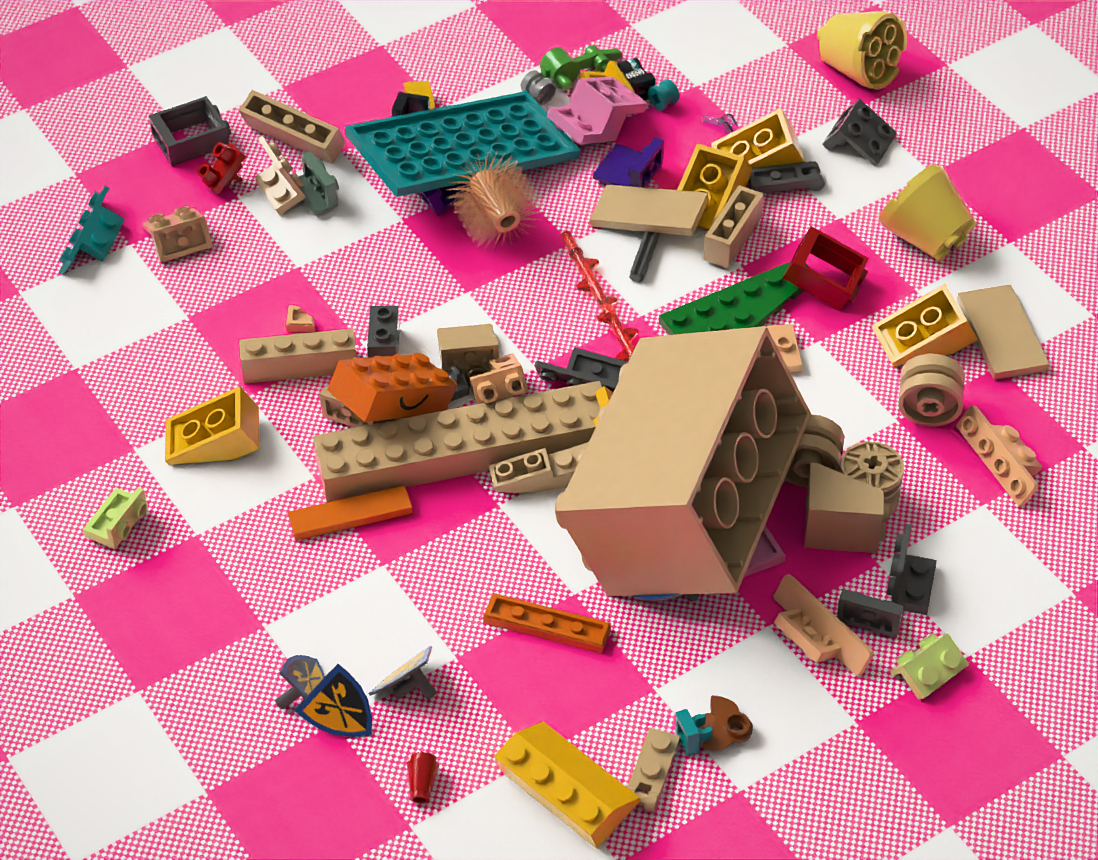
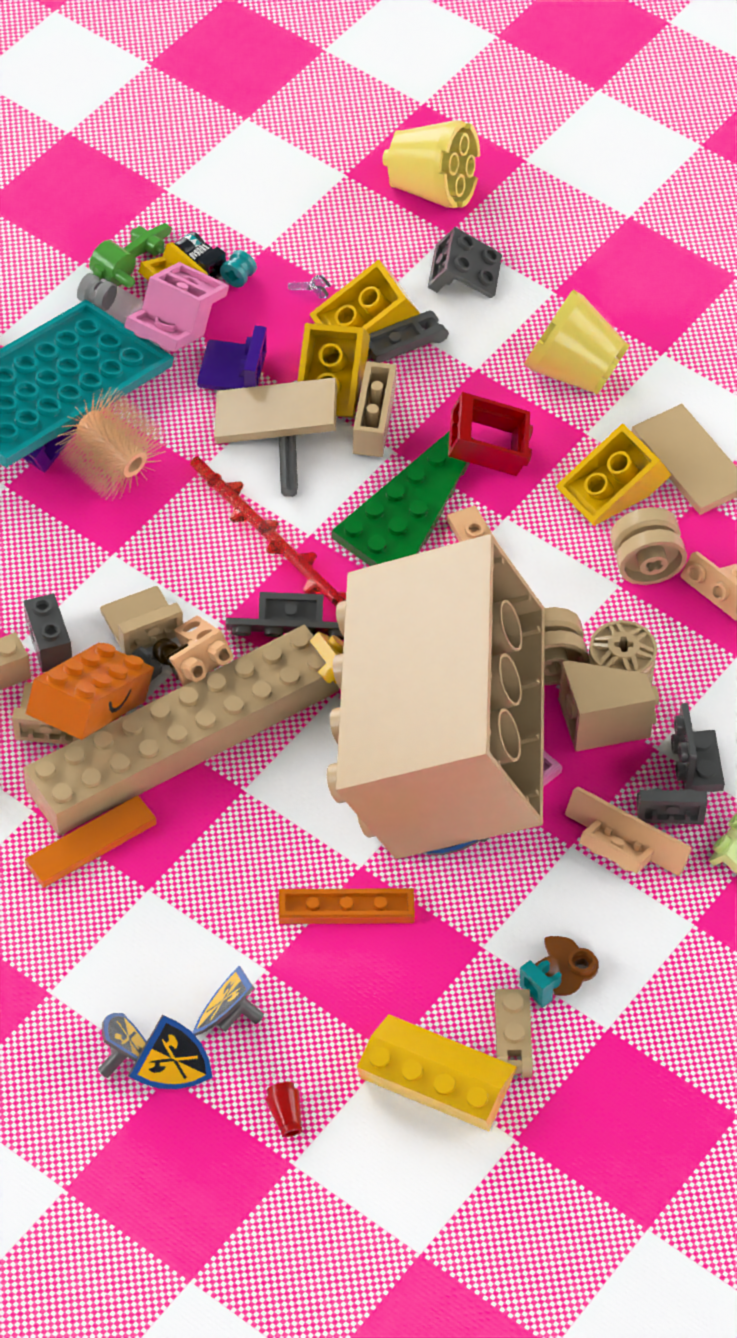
camera: 20 degrees left, 5 degrees up
tan slope [489,442,589,493] -> none

